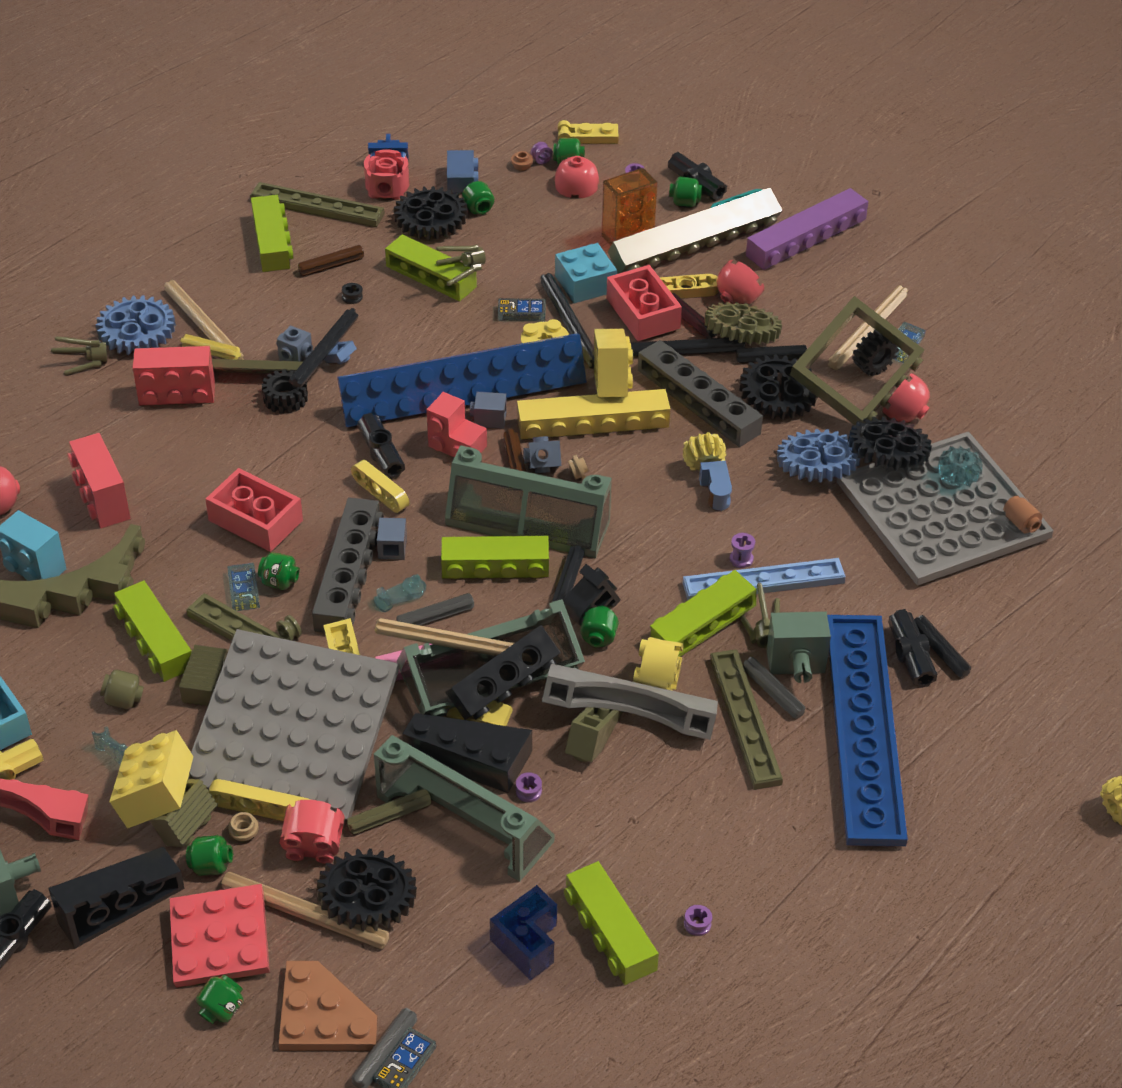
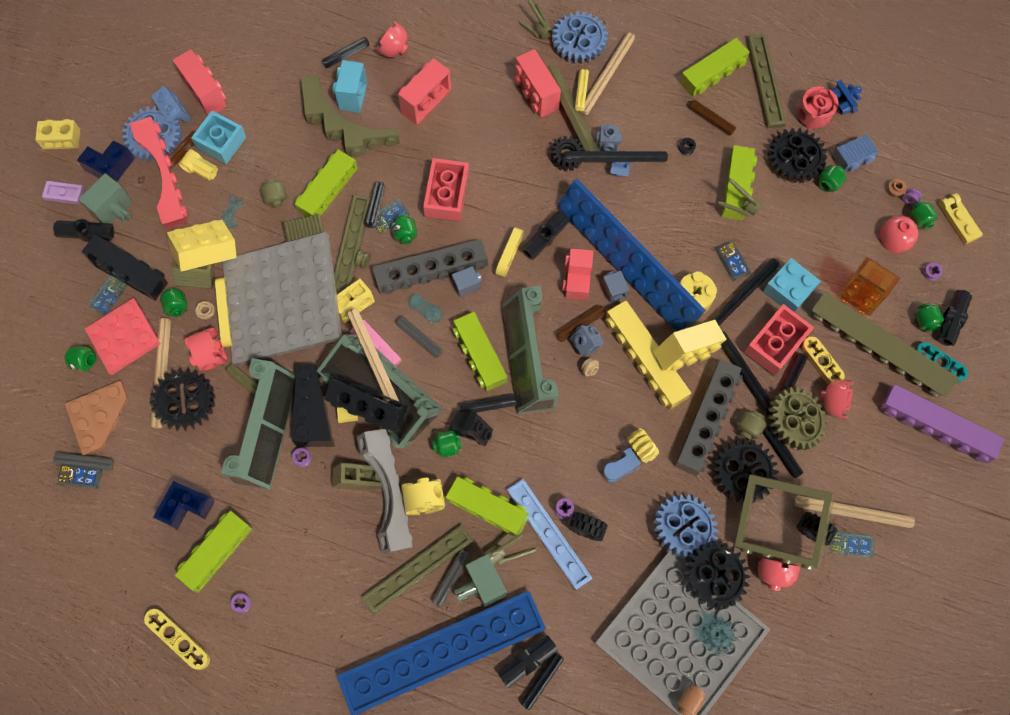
camera: 65 degrees right, 25 degrees up
none -> clear light blue tile [88,275,127,316]
none -> light yellow beam [144,609,210,670]
none -> black axle [365,182,385,228]
none -> black tyre [568,512,608,542]
none -> olive head [737,410,766,440]

